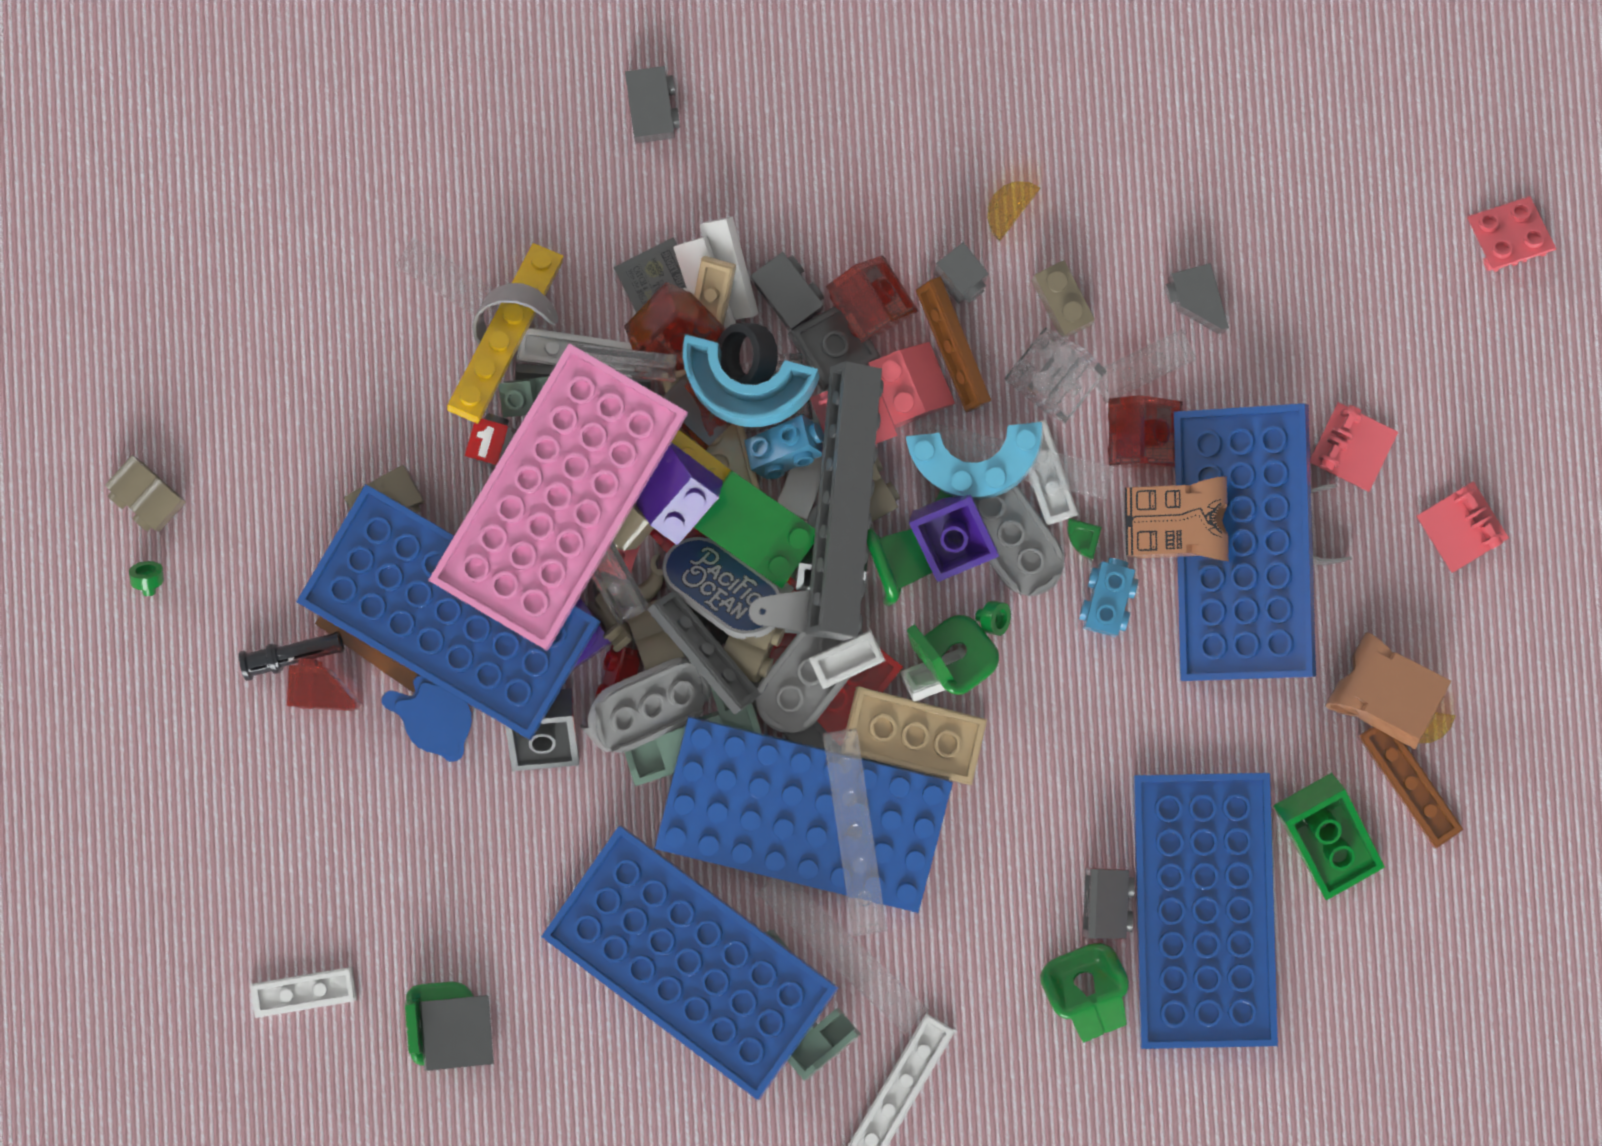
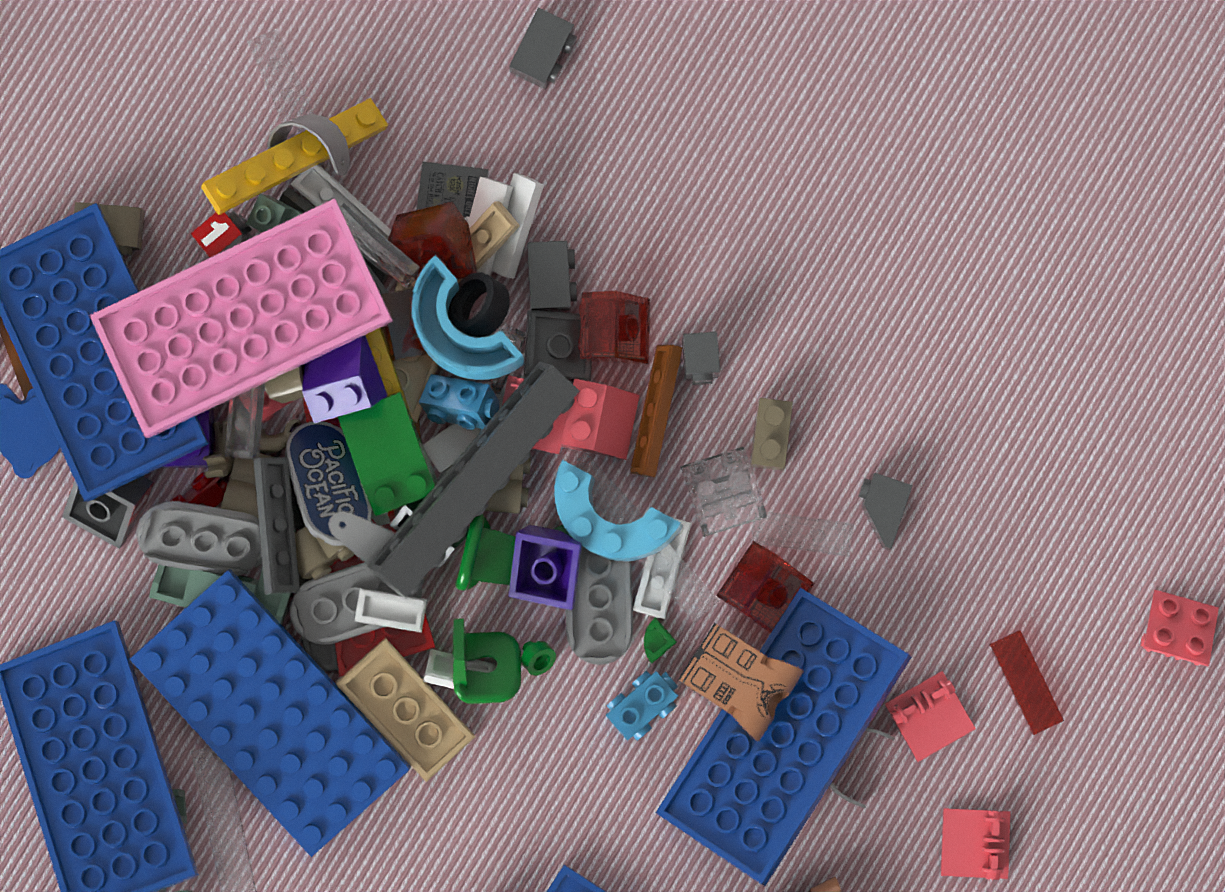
camera: 40 degrees right, 0 degrees up
clear tile [822,728,887,936] -> none
clear yellow tile [987,181,1041,242] -> none
none -> clear red tile [989,630,1064,735]

